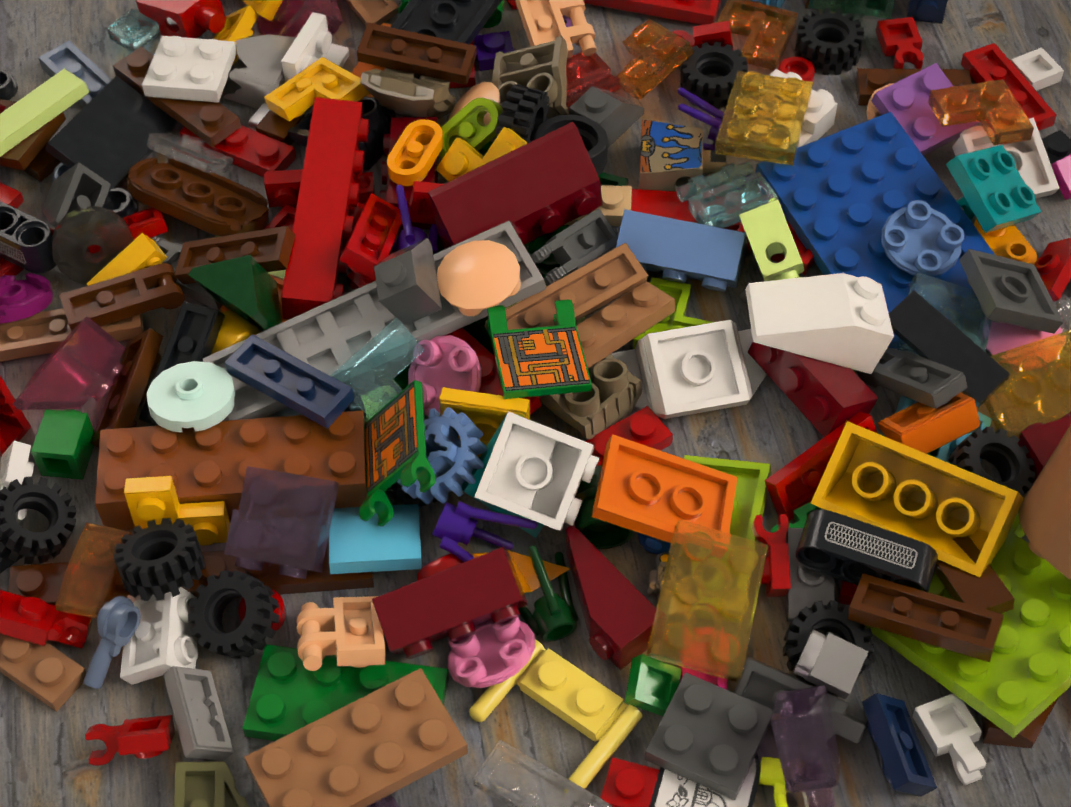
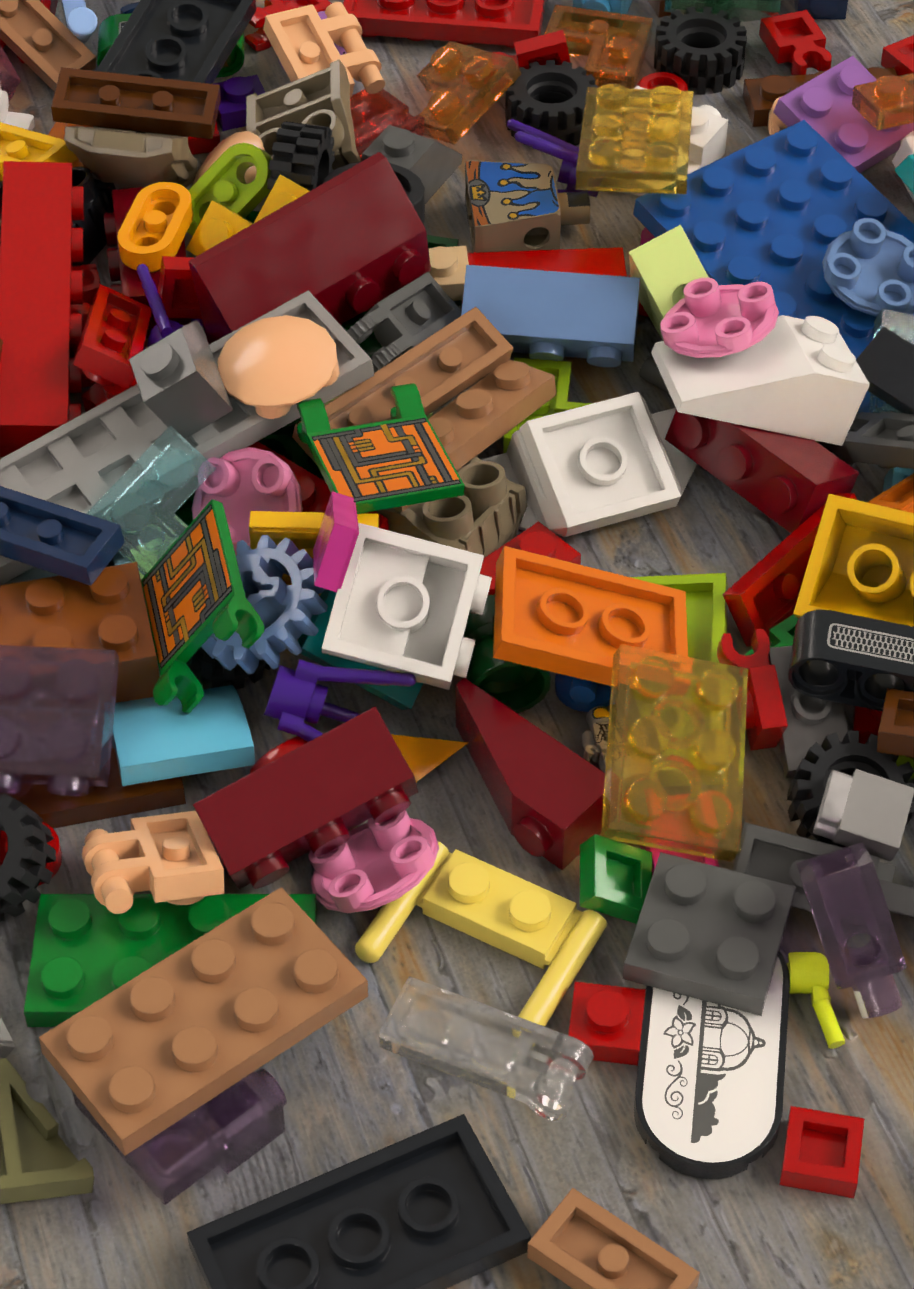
camera: 10 degrees left, 5 degrees down
dark green plant [518,546,579,642] -> none
clear light blue plate [676,161,778,228] -> none
none -> dark pink tile [313,491,359,592]
none -> bright pink dish [660,278,779,358]

